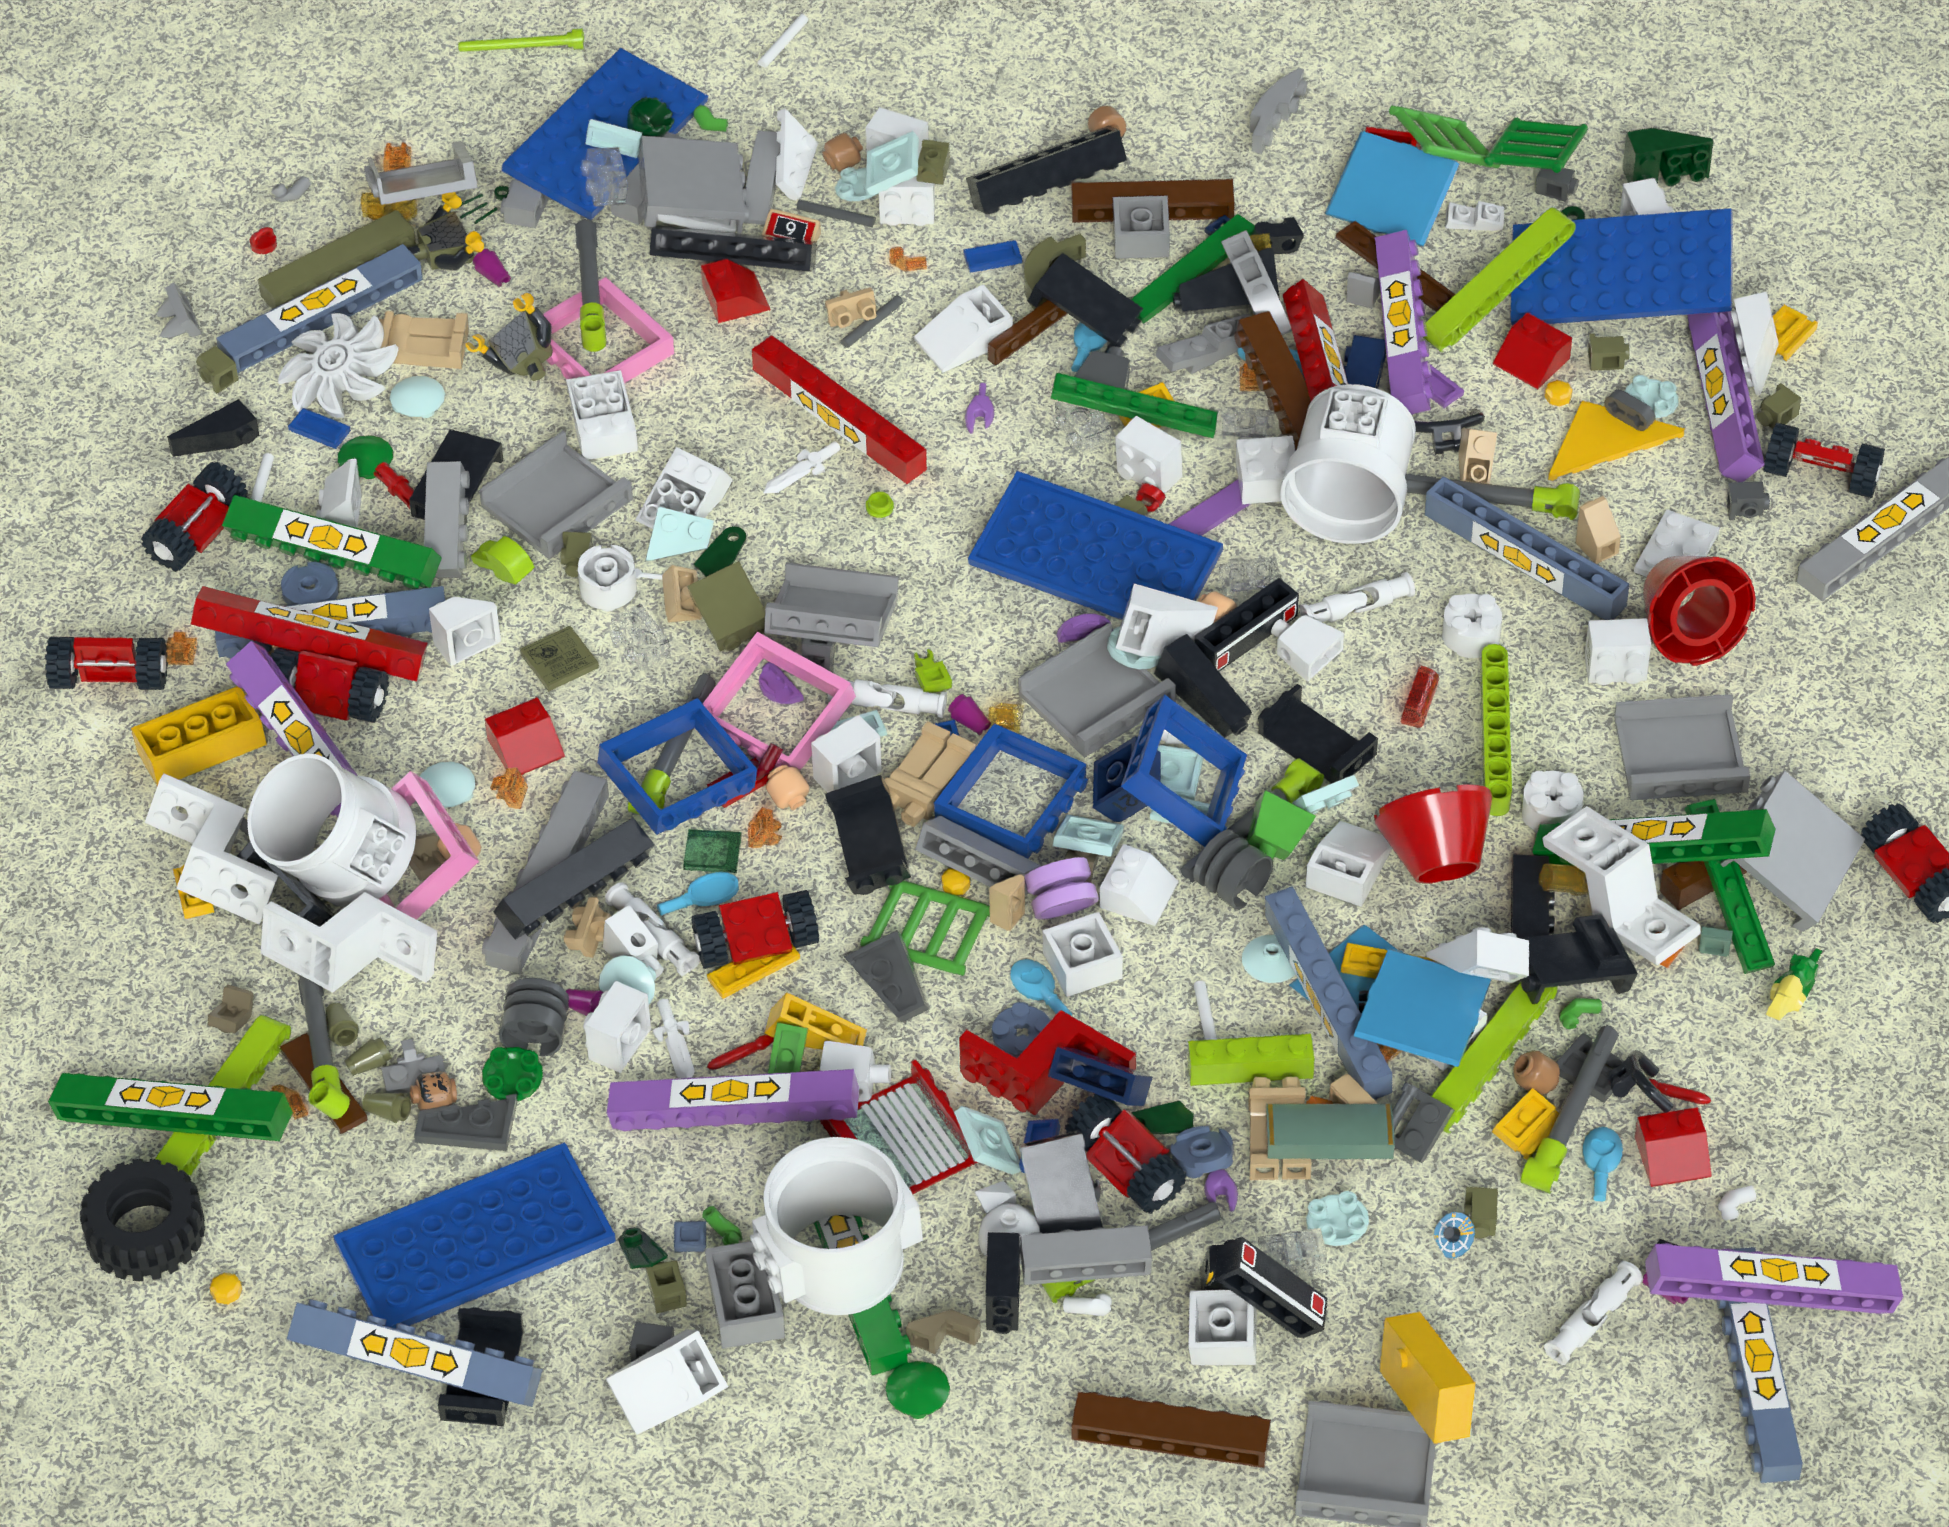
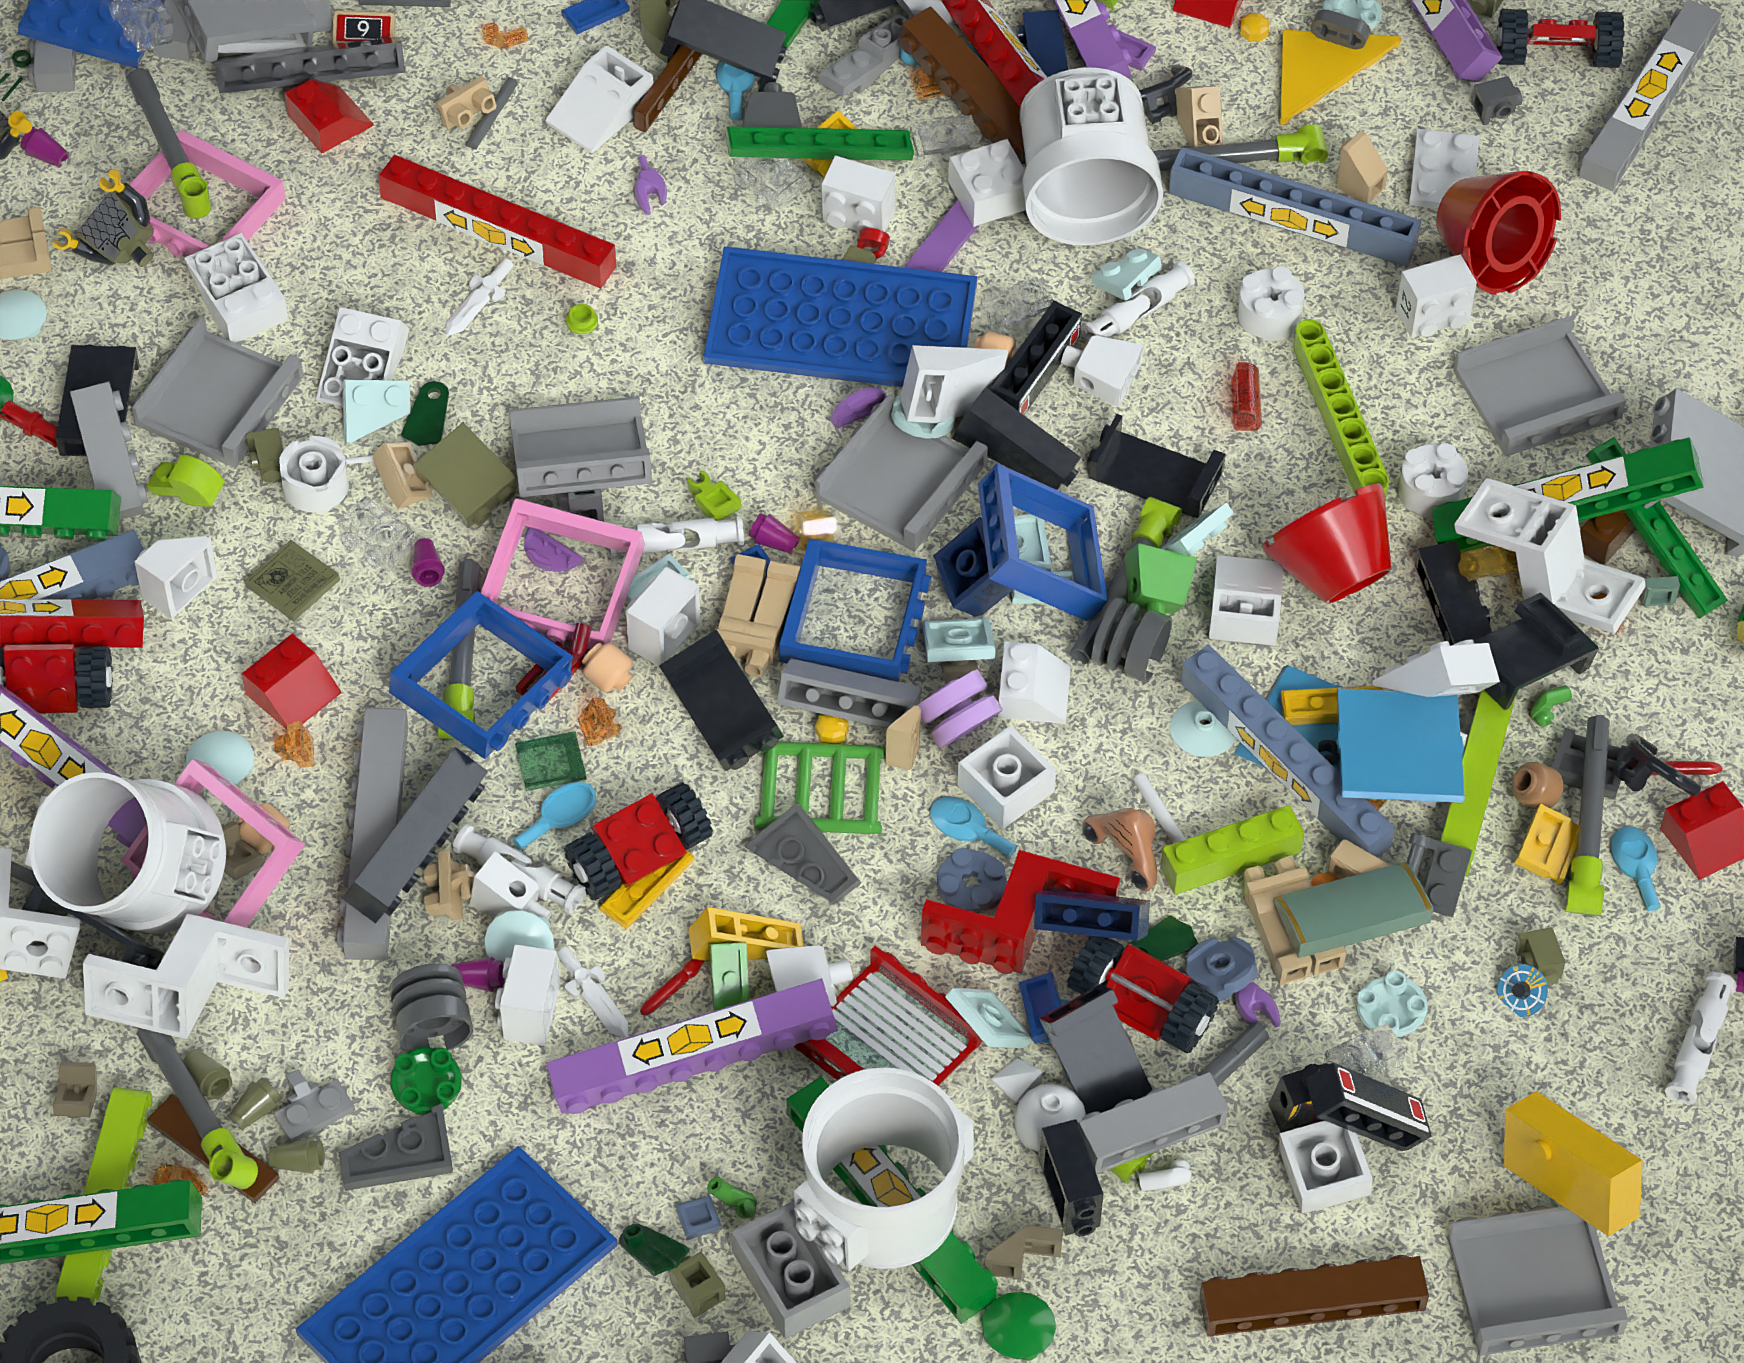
camera: 20 degrees left, 5 degrees up
medium nougat head [410,1072,457,1110] -> none
none -> magenta cone [412,538,445,587]
none -> nougat head [1082,808,1158,892]
none -> light aqua wing [1091,248,1162,301]

